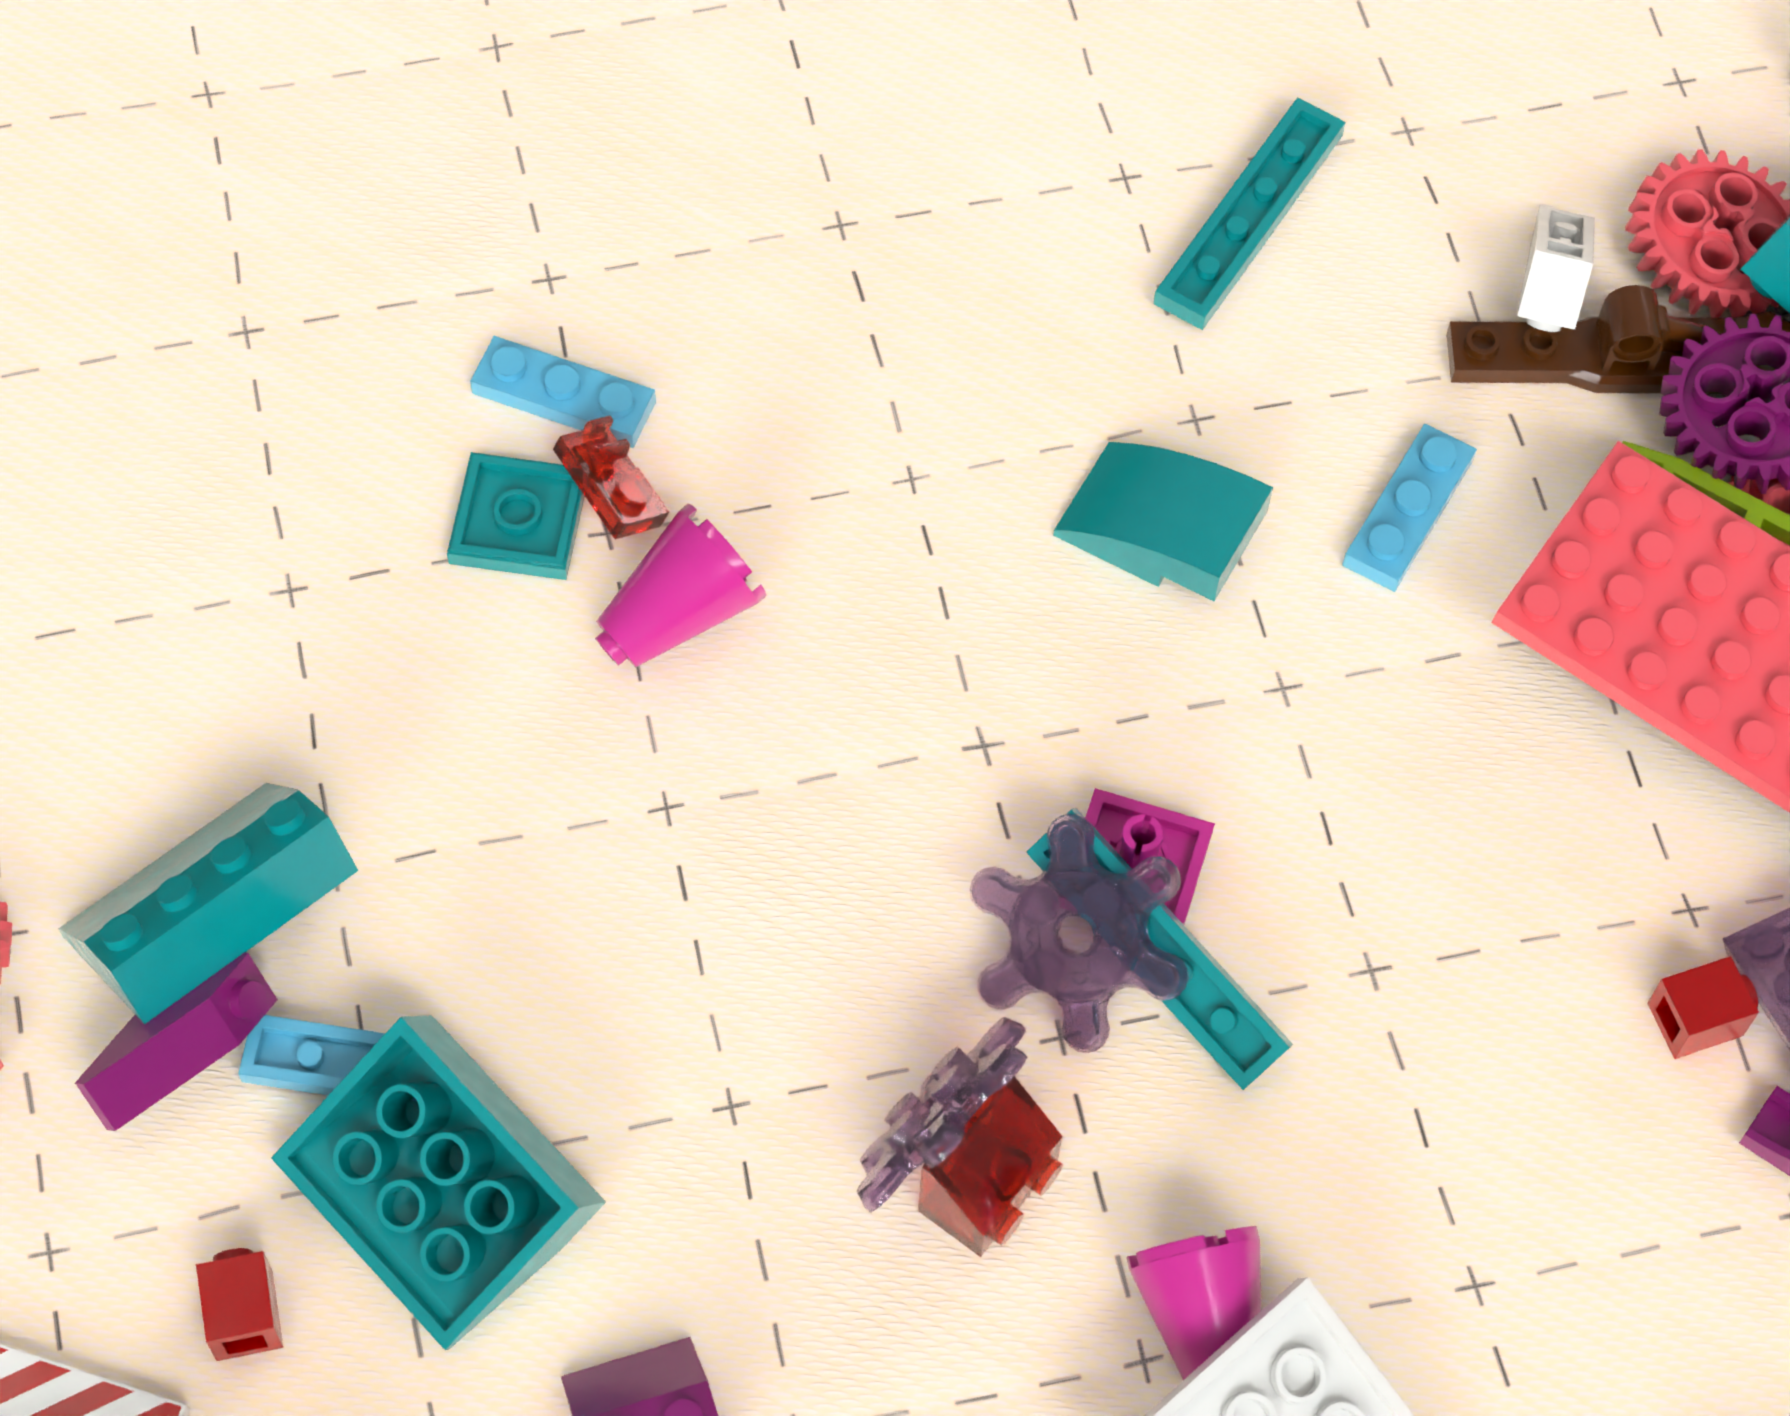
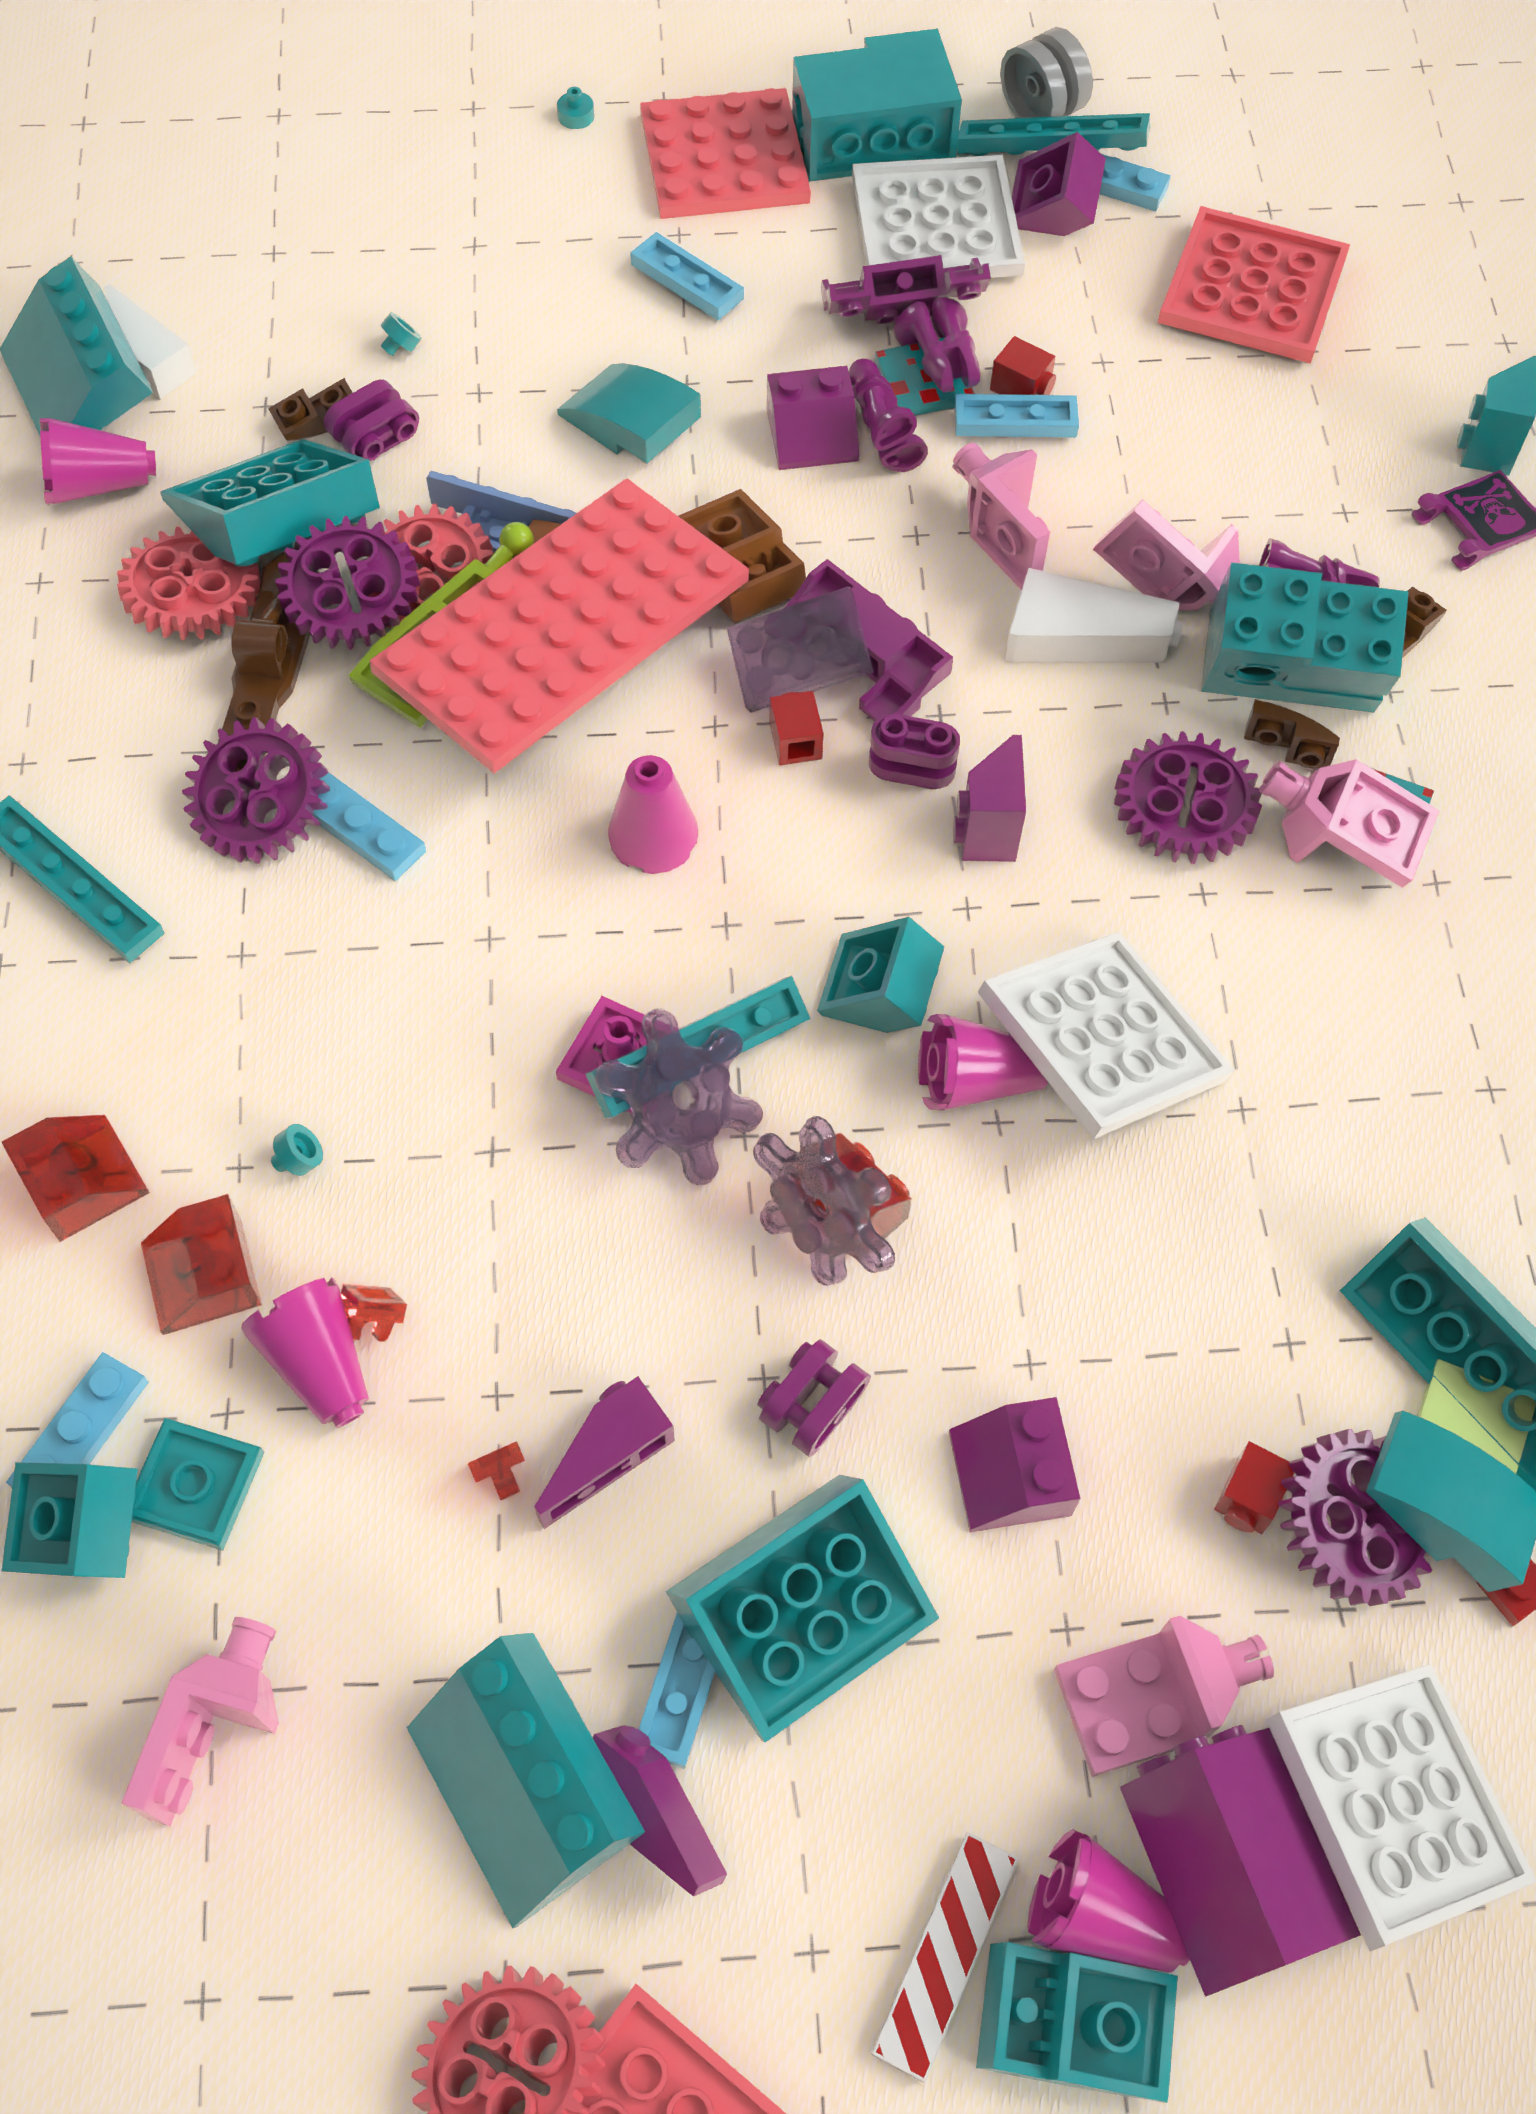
camera: 80 degrees left, 0 degrees up
red brick [196,1248,284,1361] -> none
clear red plate [553,415,669,540] -> none
teal slope [1053,442,1273,602] -> none
white slope [1517,205,1595,332] -> none
none -> clear red slope [1,1115,150,1242]
none -> teal slope [1,1462,138,1578]
none -> bright pink plate [121,1617,279,1827]
none -> clear red slope [141,1194,262,1335]
none -> magenta gear [182,717,330,864]
none -> teal tile [271,1124,323,1176]
none -> clear red tile [341,1284,407,1342]
none -> clear red tile [467,1441,525,1501]
none -> magenta slope [534,1376,675,1529]
none -> dark pink cone [608,755,698,874]
none -> magenta brick [757,1339,871,1457]
none -> teal slope [817,916,945,1033]
none -> magenta brick [869,713,960,789]
none -> magenta slope [953,734,1026,862]

